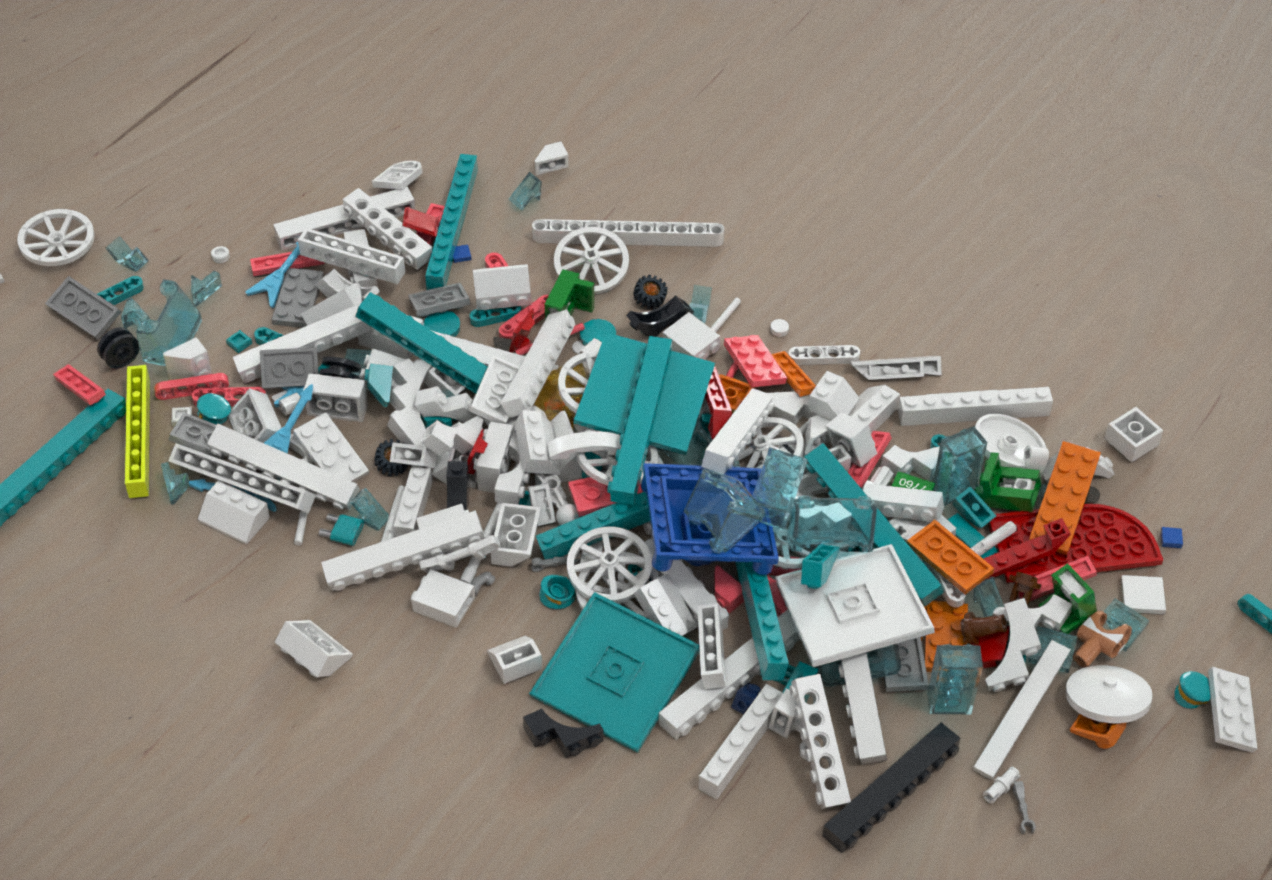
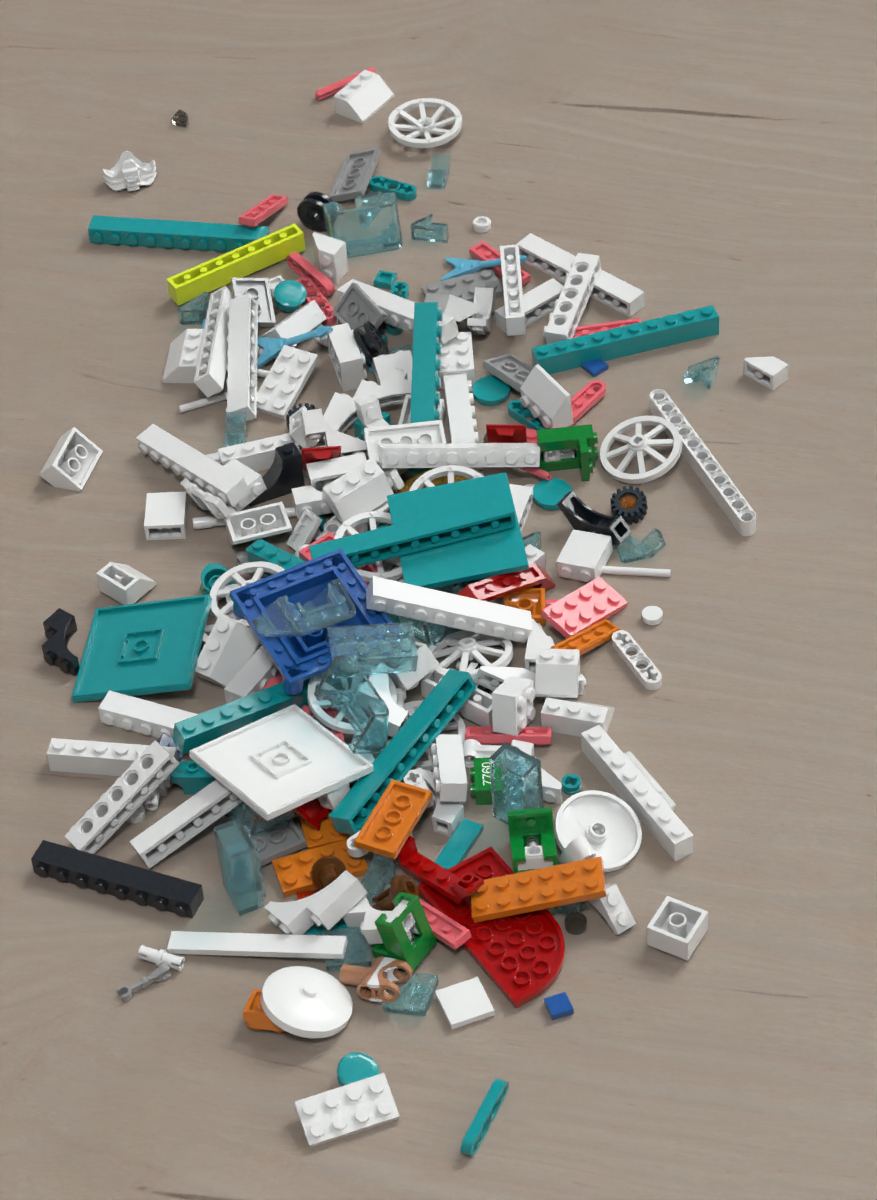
camera: 70 degrees right, 5 degrees down
teal piece [319,513,364,546] -> none
slope [364,363,393,408] -> none
white tile [372,161,423,190] -> none
piece [402,206,439,237] -> none
light grey arm [471,572,495,596] -> none
white slope [547,431,621,460] -> none
white brick [698,603,726,689] -> none
teal slope [801,544,840,589] -> none
white wedge [850,356,942,380] -> none
teal slope [952,487,996,529] -> none
white axle [970,521,1017,556] -> none

